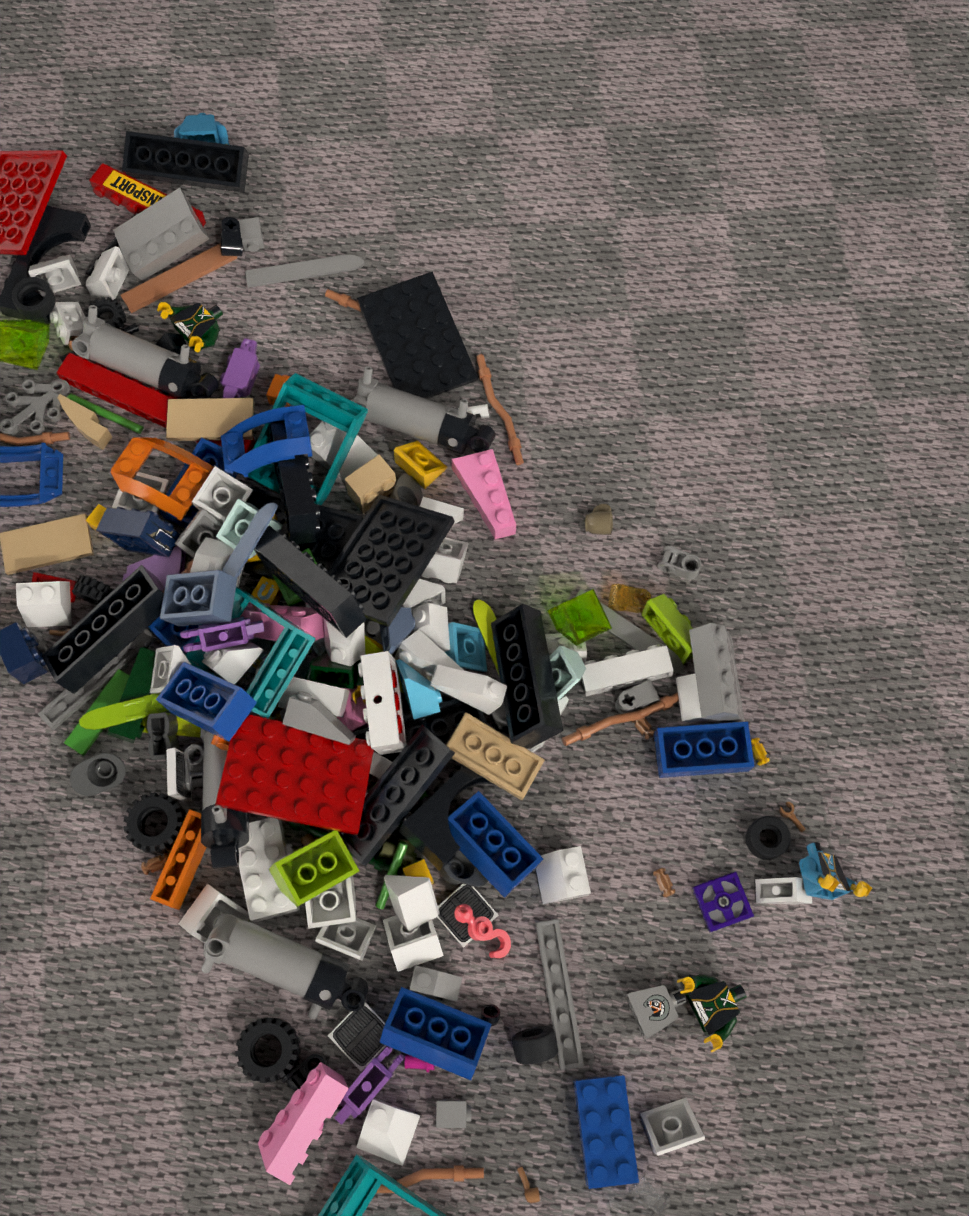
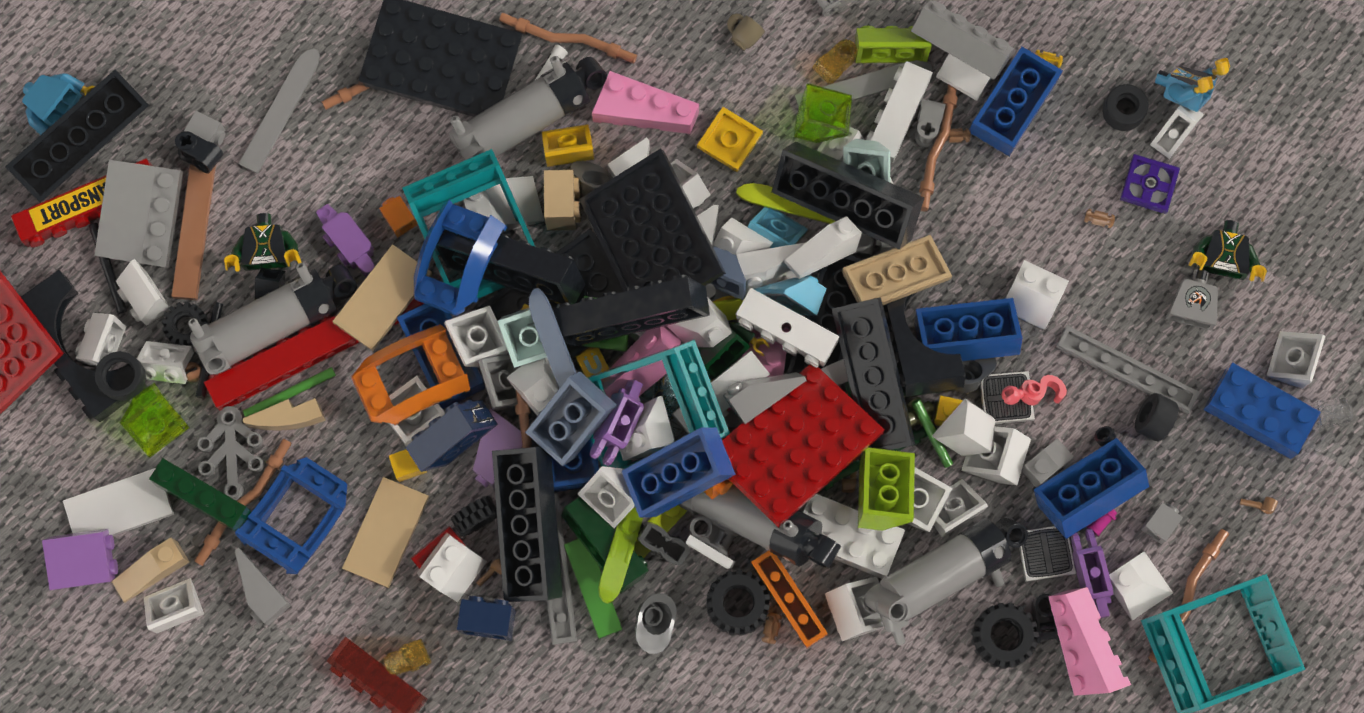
camera: 50 degrees left, 5 degrees up
medium nougat hand [779,802,805,832] -> none
none -> yellow plate [697,107,763,172]

